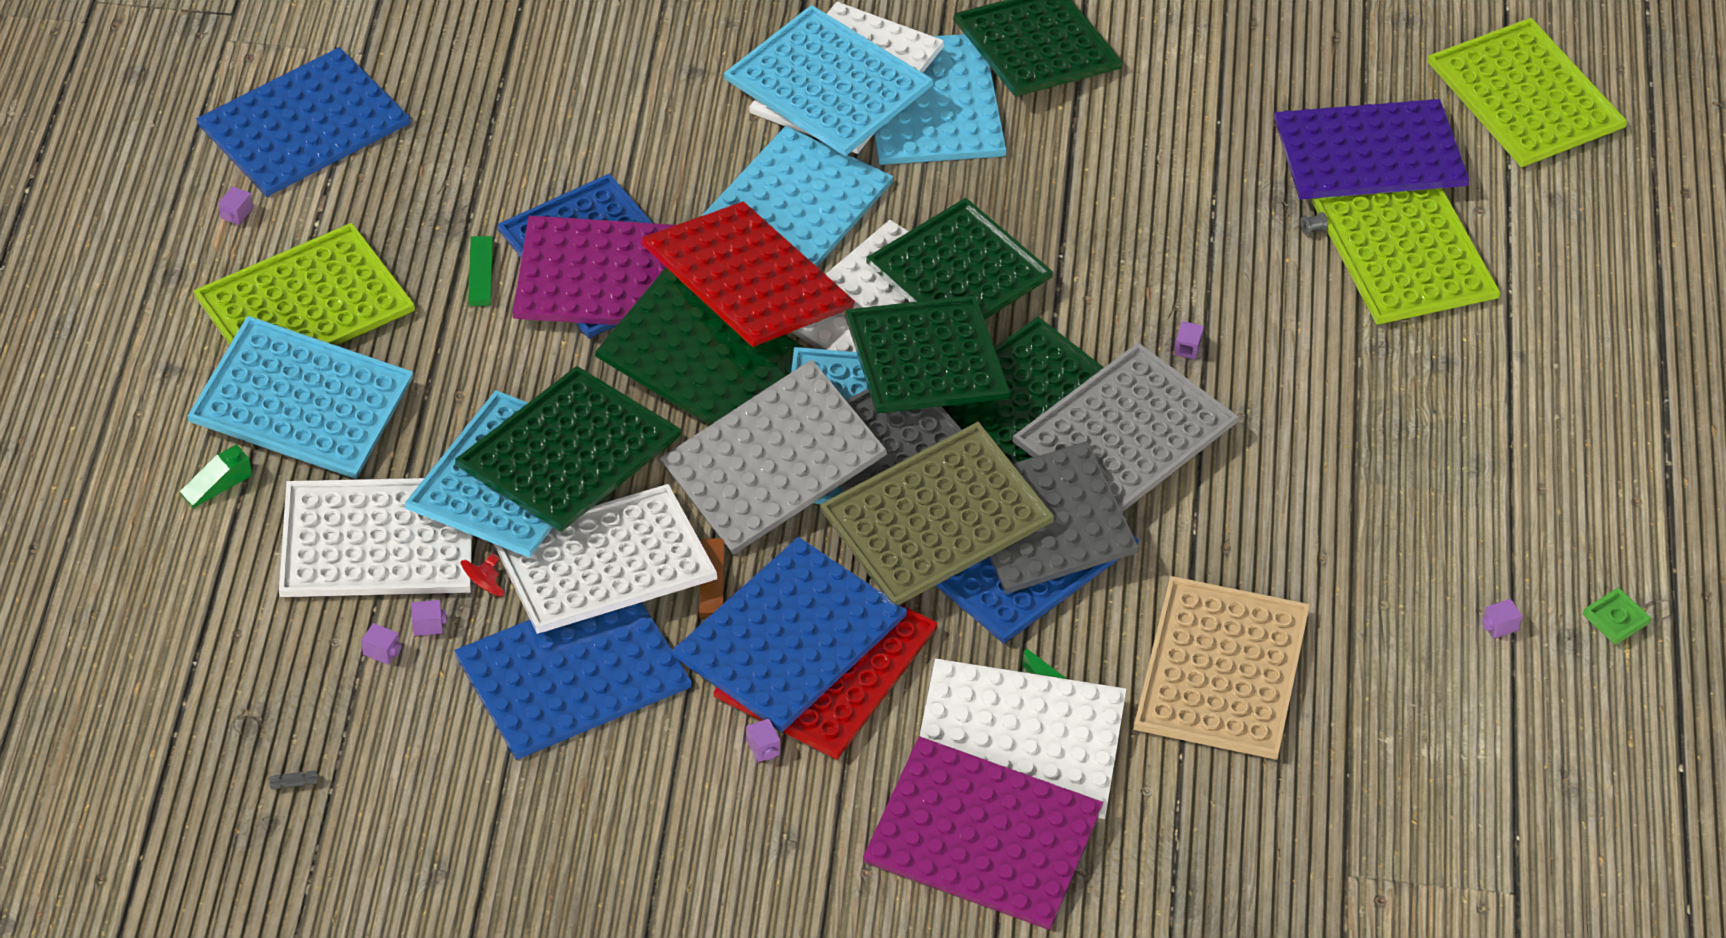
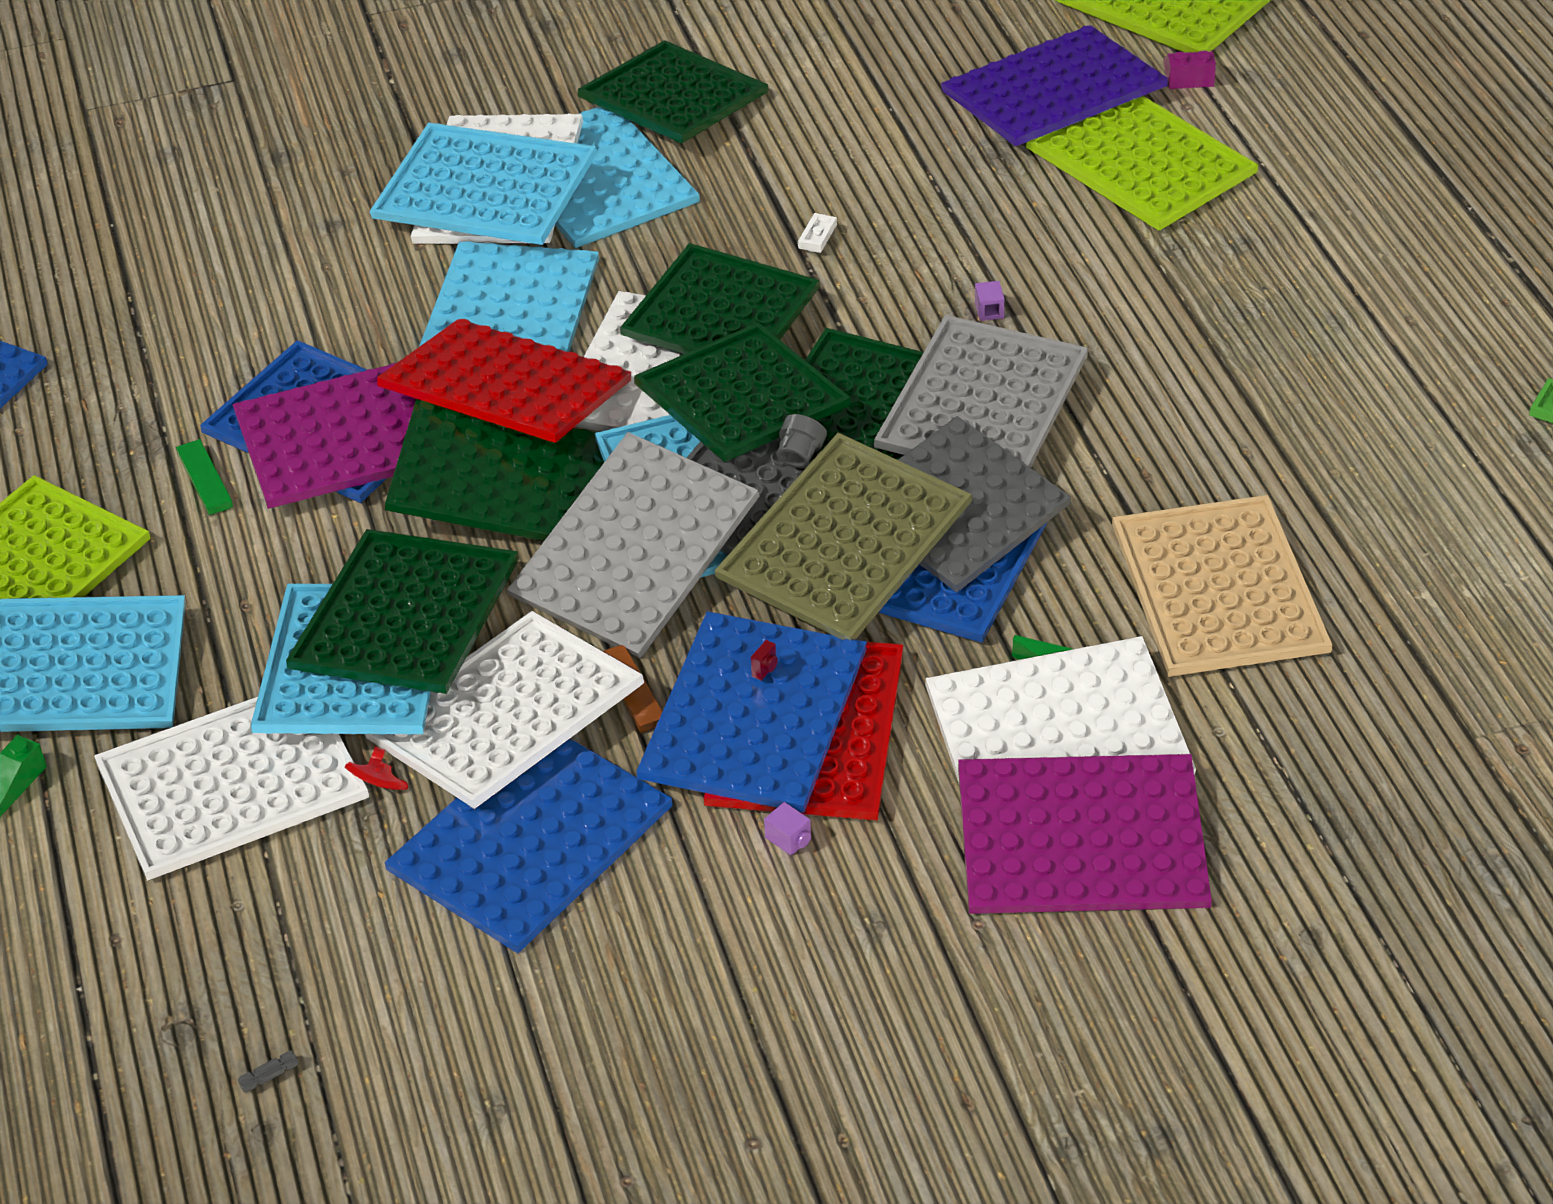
camera: 20 degrees left, 5 degrees down
medium lavender brick [361,623,401,665] -> none
medium lavender brick [411,600,447,636] -> none
dark grey bush [1300,212,1328,235] -> none
medium lavender brick [1482,598,1522,639] -> none
none -> dark red plate [751,640,778,681]
none -> dark grey piece [777,414,827,469]
none -> white plate [798,213,837,253]
none -> magenta slope [1163,51,1216,89]

